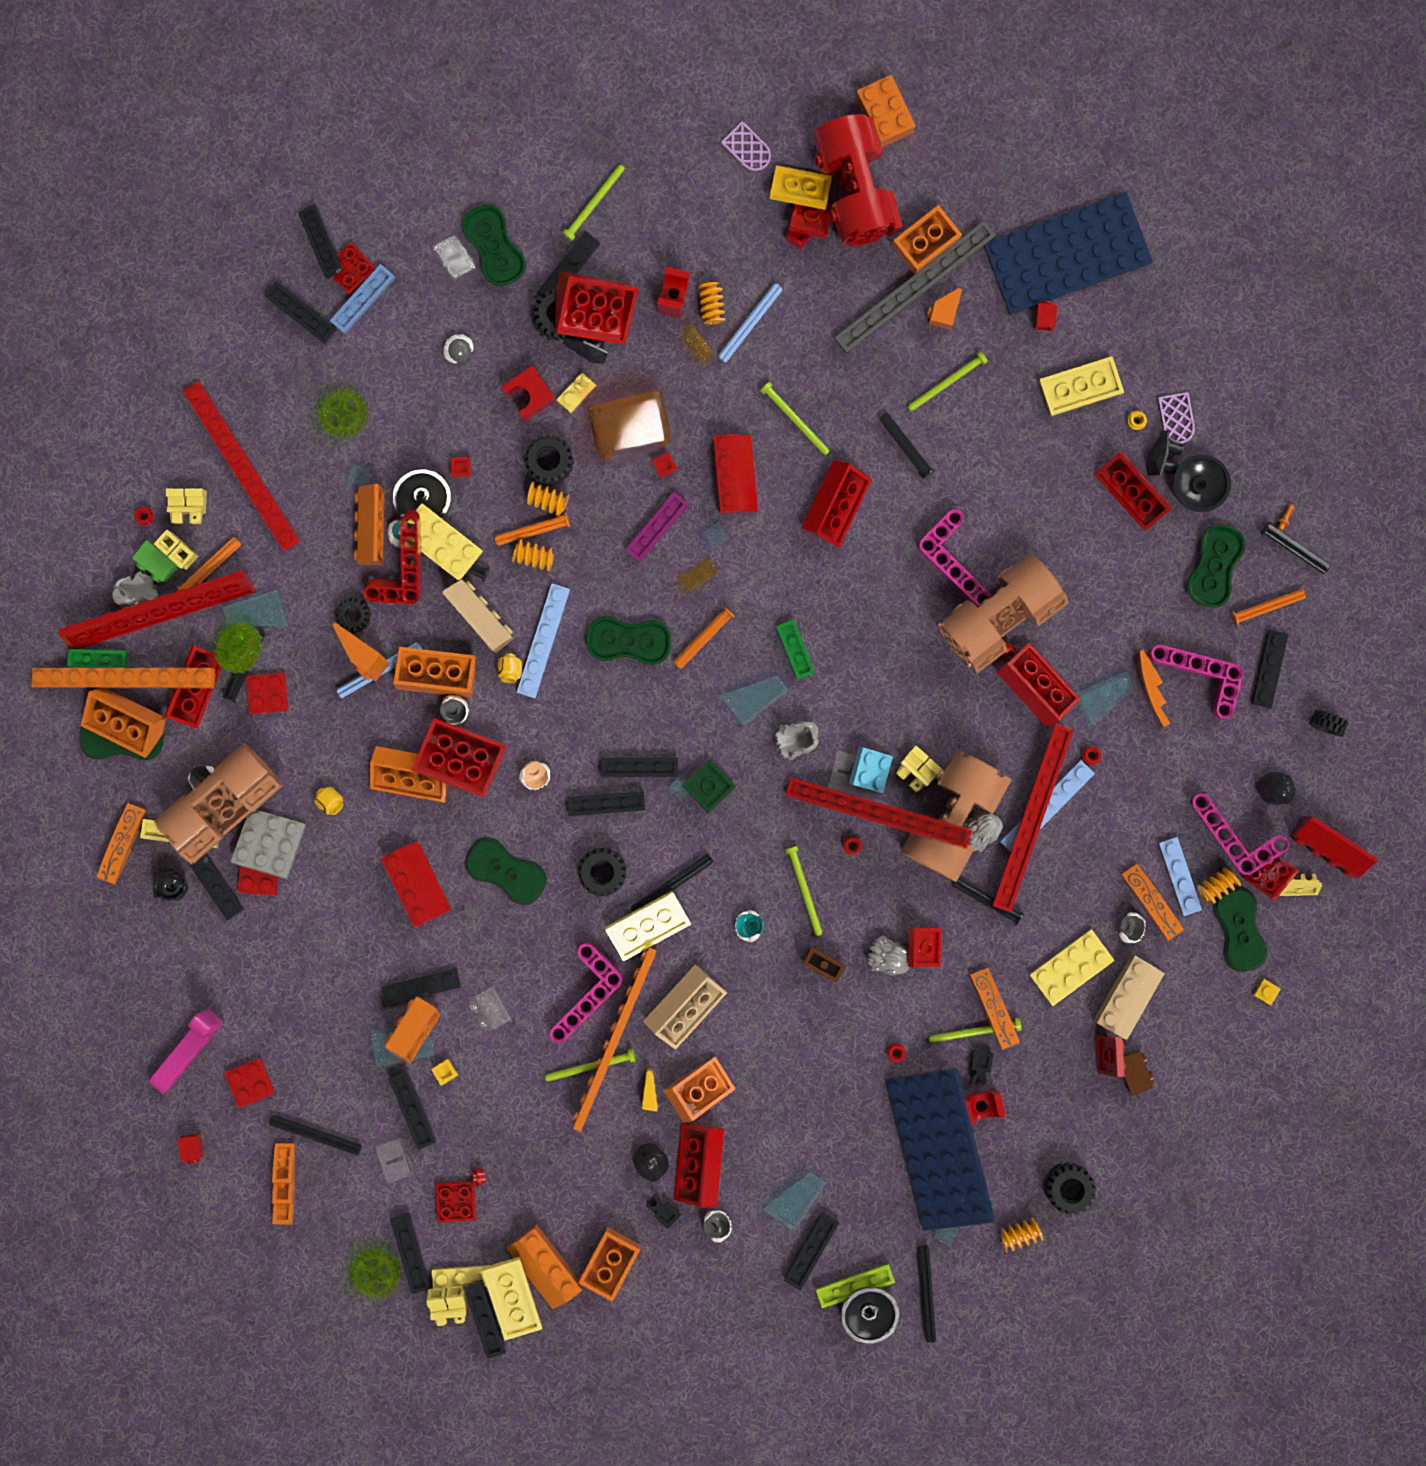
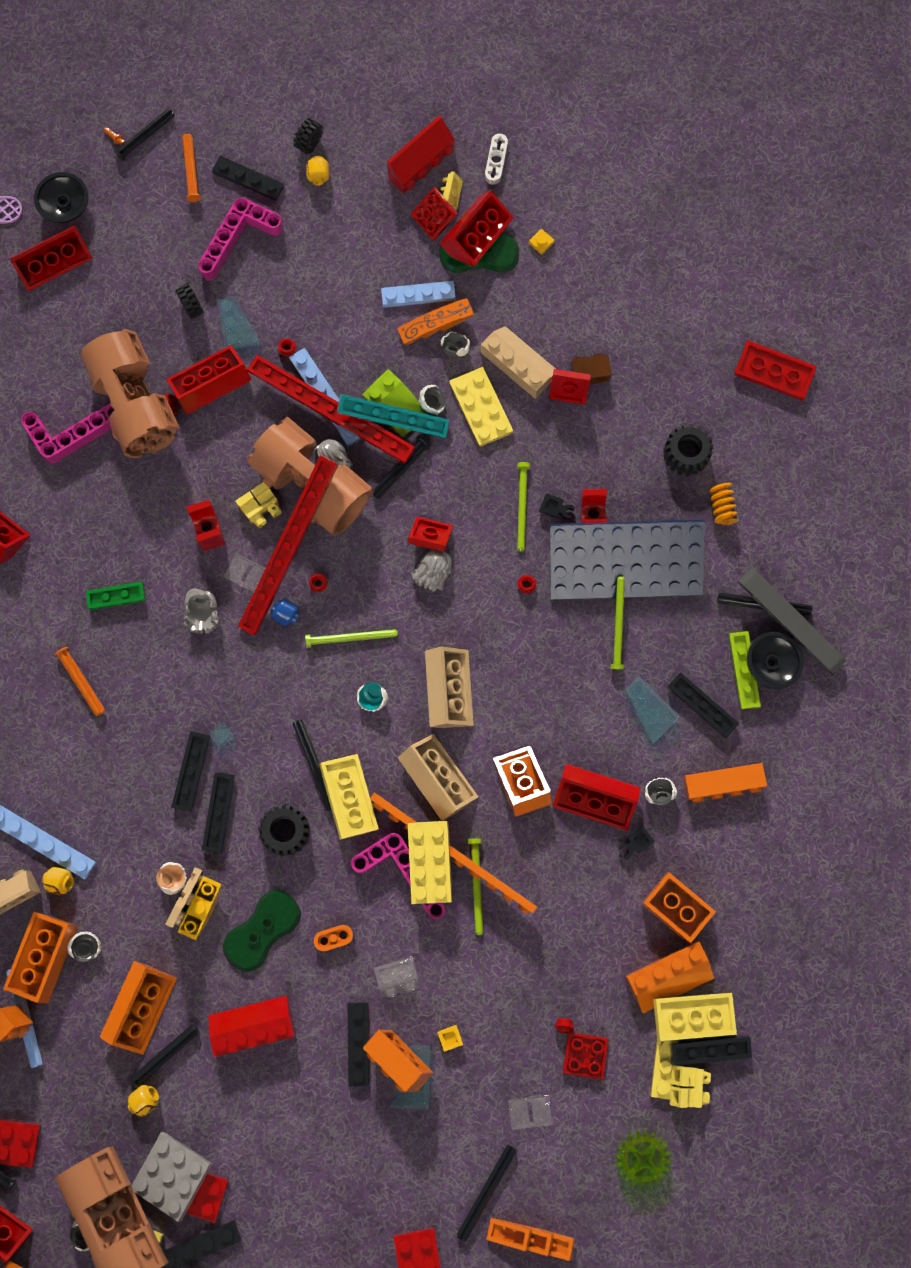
camera: 75 degrees left, 10 degrees down
black plate [388,1070,437,1150] -> none
black plate [390,1213,431,1294] -> none
red slope [412,718,506,798] -> none
dark green plate [586,616,671,665] -> none
black hair [632,1143,669,1182] -> none
yellow slope [642,1068,658,1111] -> none
clear yellow slope [677,558,719,594] -> none
dark green plate [682,759,736,813] -> none
clear light blue wing [720,676,789,726] -> none
reddish brown brick [802,946,846,983] -> none
medium azure plate [849,747,893,793] -> none
clear light blue tile [933,1227,959,1247] -> none
orange slope [970,968,1020,1050] -> none
orange slope [1136,650,1170,728] -> none
black connector [1147,430,1184,476] -> none
dark green plate [1187,524,1246,608] -> none
dark pink beam [1192,794,1289,875] -> none
light orange piece [1196,867,1241,906] -> none
black hair [1260,772,1296,805] -> none
none -> black axle [128,1024,200,1088]
none -> tan plate [165,867,203,928]
none -> black tyre [175,283,204,320]
none -> yellow slope [178,876,222,940]
none -> red piece [186,499,226,551]
none -> blue head [270,598,299,626]
none -> yellow head [306,156,330,185]
none -> orange plate [314,925,353,951]
none -> teal plate [337,394,449,438]
none -> lime slope [362,369,428,438]
none -> light yellow plate [408,821,452,904]
none -> dark grey hair [419,385,445,415]
none -> tan slope [425,647,474,728]
none -> red slope [439,190,514,266]
none -> white beam [485,134,508,185]
none -> lime bar [610,577,625,669]
none -> orange brick [682,763,767,803]
none -> red plate [734,340,817,401]
none -> dark grey beam [737,567,846,675]

